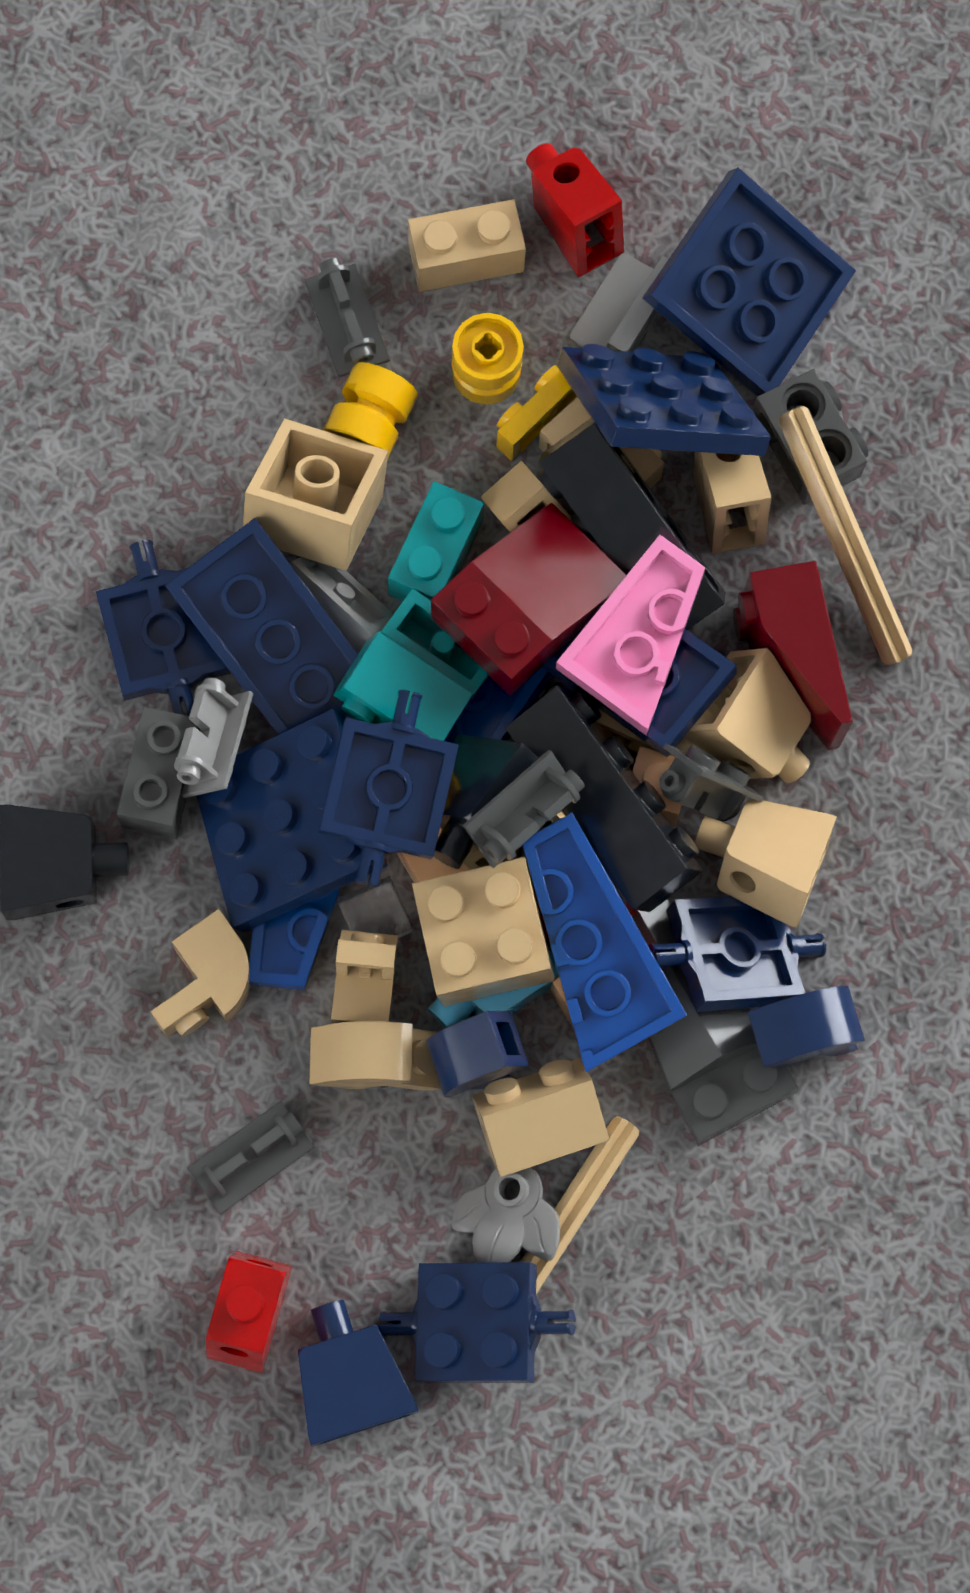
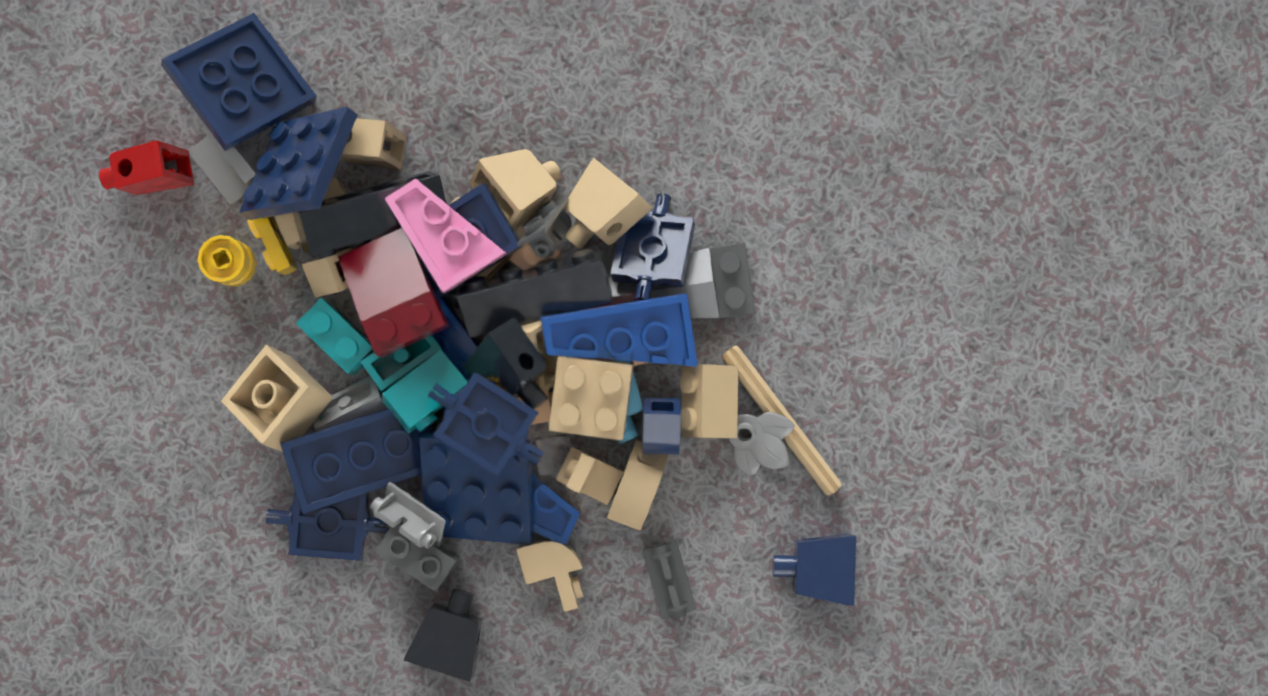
camera: 65 degrees left, 10 degrees up
red torso [206,1251,293,1373] -> none
dark grey hinge [304,258,390,378] -> none
yellow wheel [323,362,418,460] -> none
dark blue plate [379,1262,576,1383] -> none
tan brick [408,199,526,292] -> none
dark grey hinge [463,750,585,868] -> none
dark red slope [733,561,853,750] -> none
dark blue brick [748,986,865,1068] -> none
dark grey brick [753,369,868,505] -> none
tan axle [778,406,912,665] -> none

